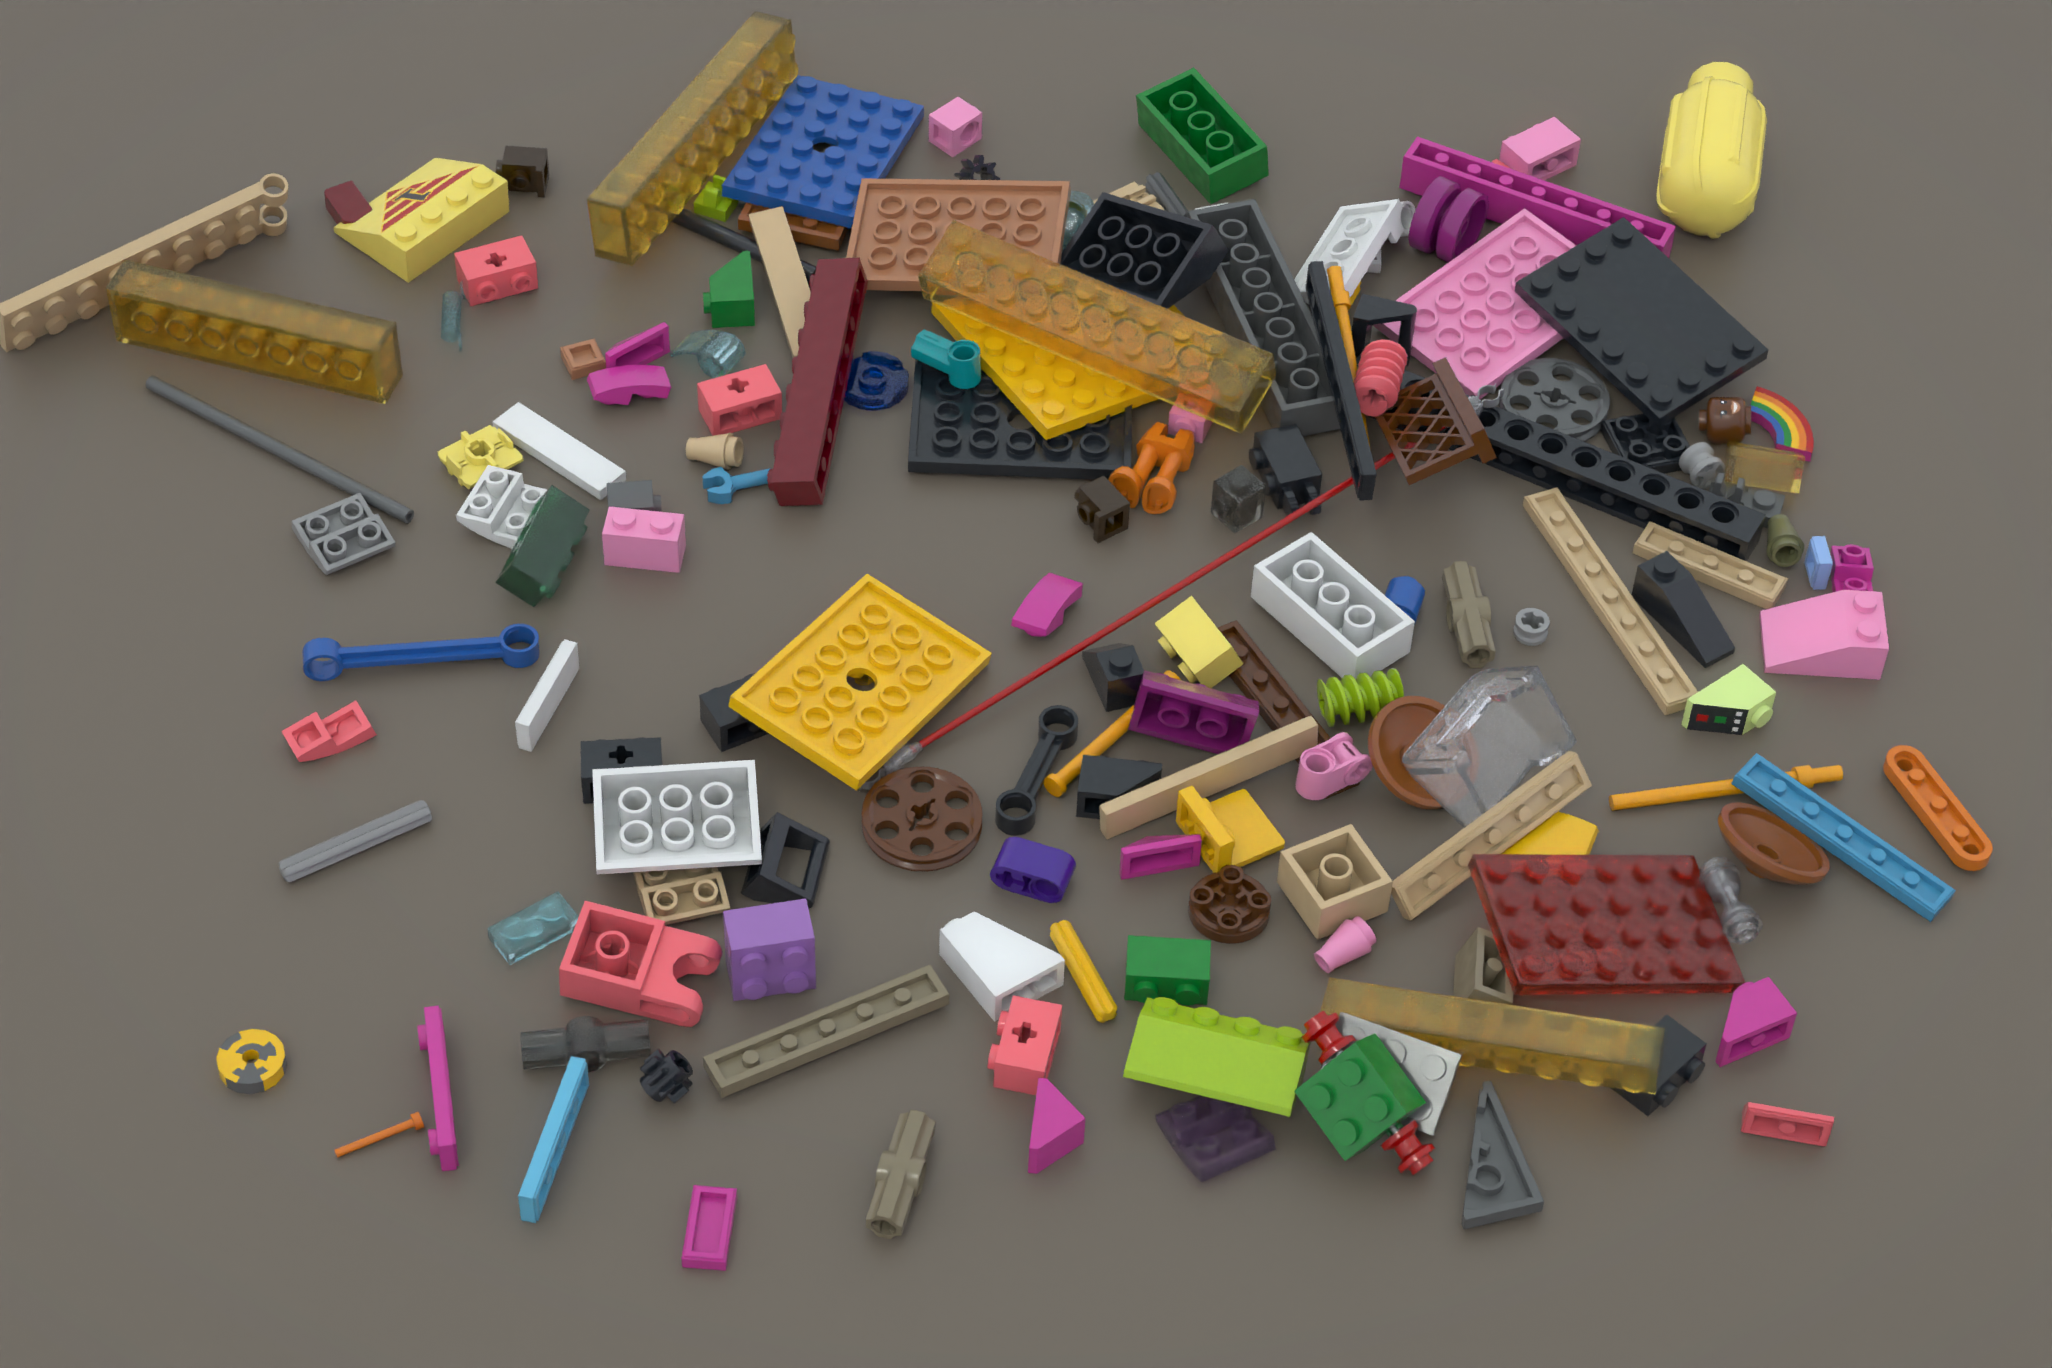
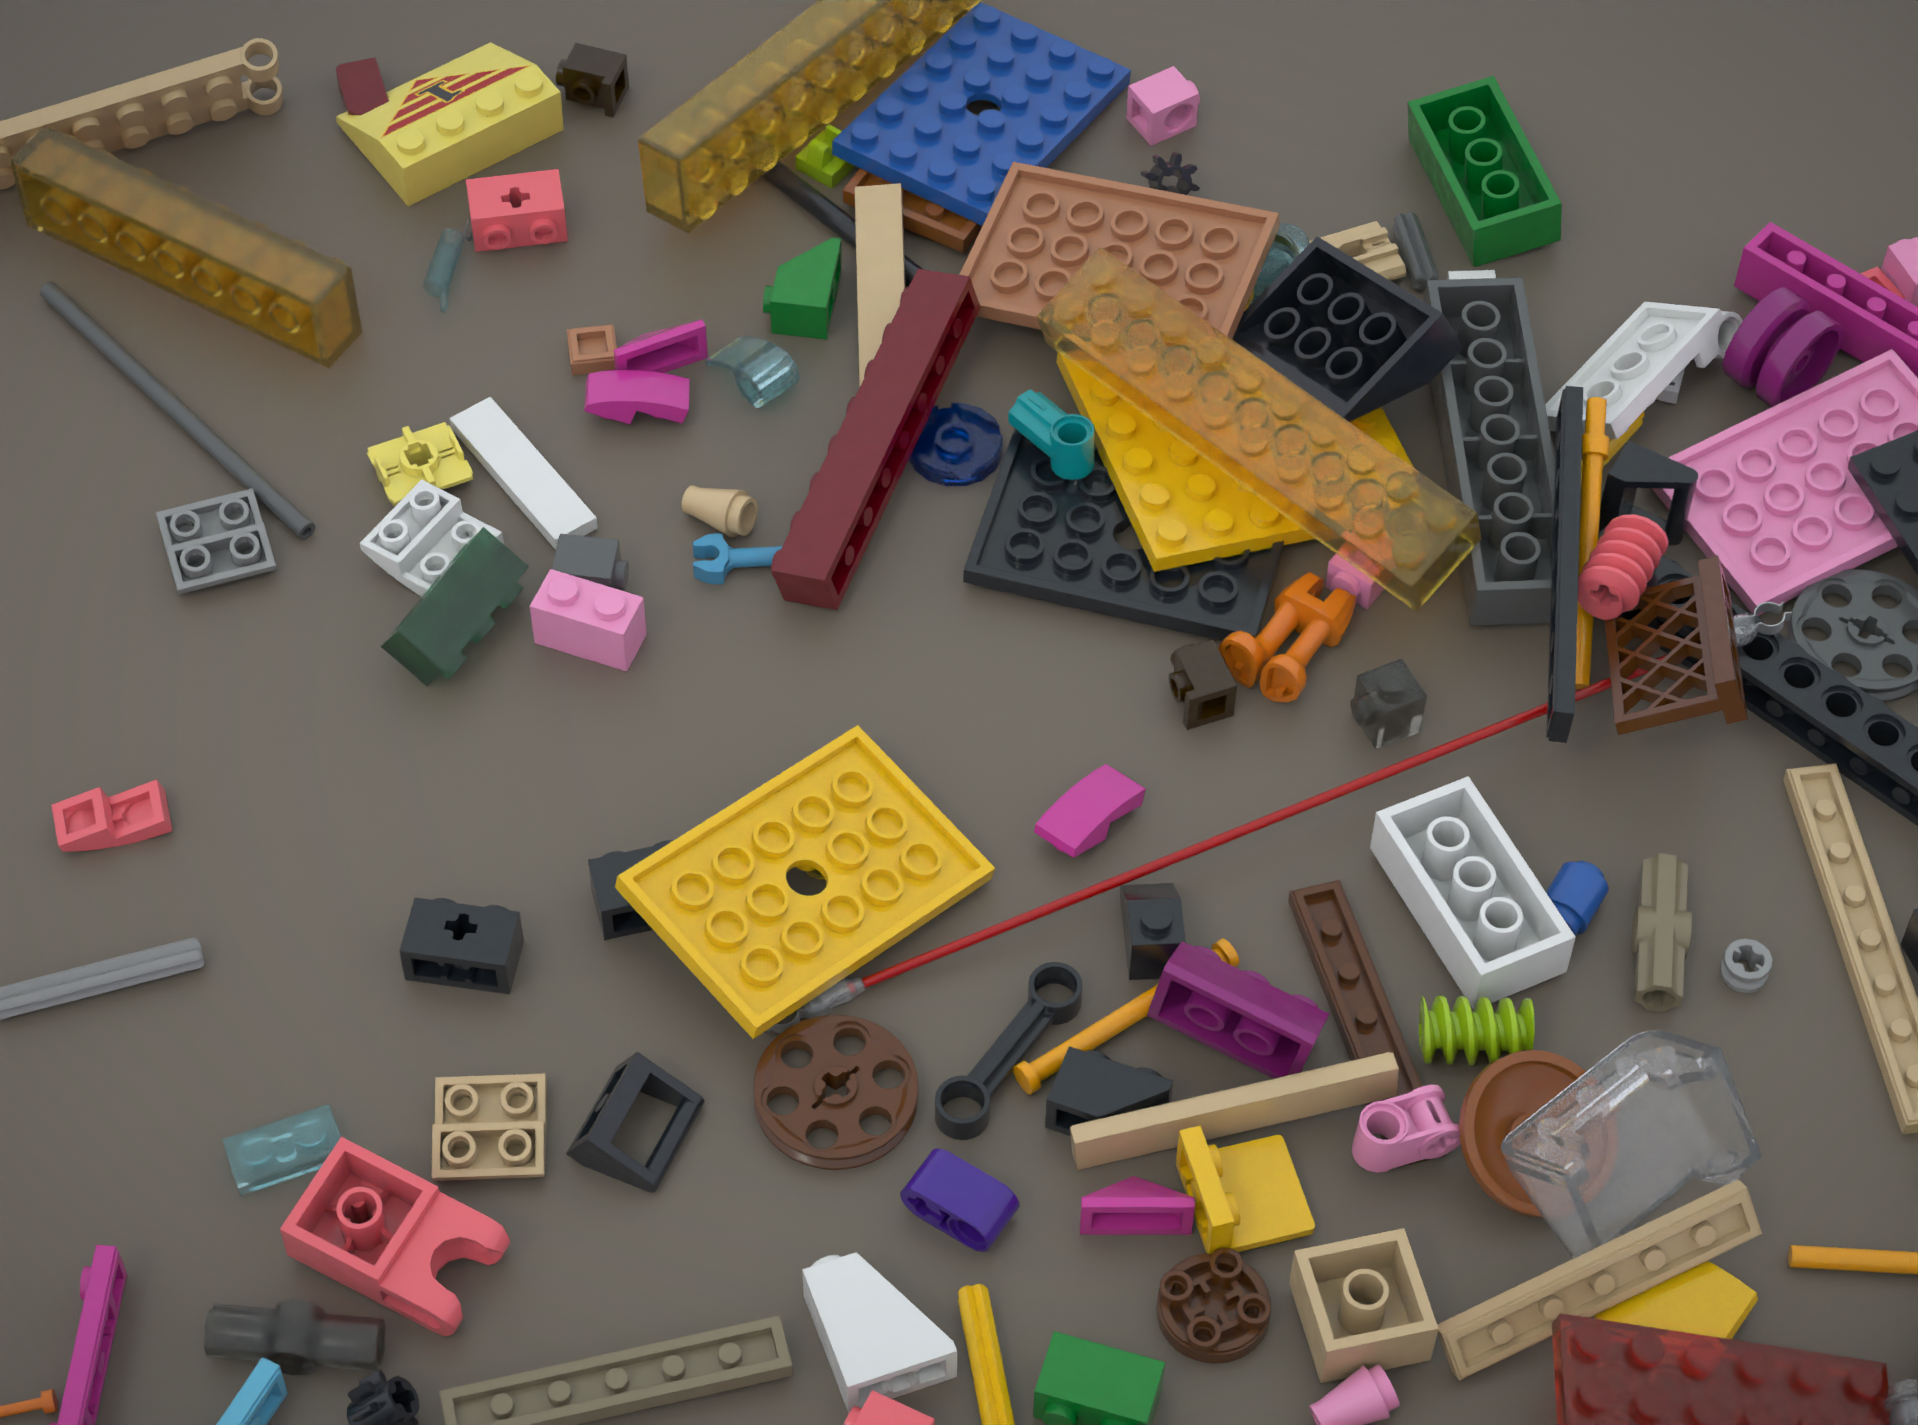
camera: 15 degrees right, 5 degrees up
blue piece [302,624,539,681] -> none
white tile [515,639,580,752] -> none
white slope [592,760,762,875] -> none
coral brick [697,364,782,436] -> none
medium lavender brick [723,899,816,1001] -> none
light yellow brick [1155,595,1243,688] -> none
black hinge [1249,424,1322,516] -> none

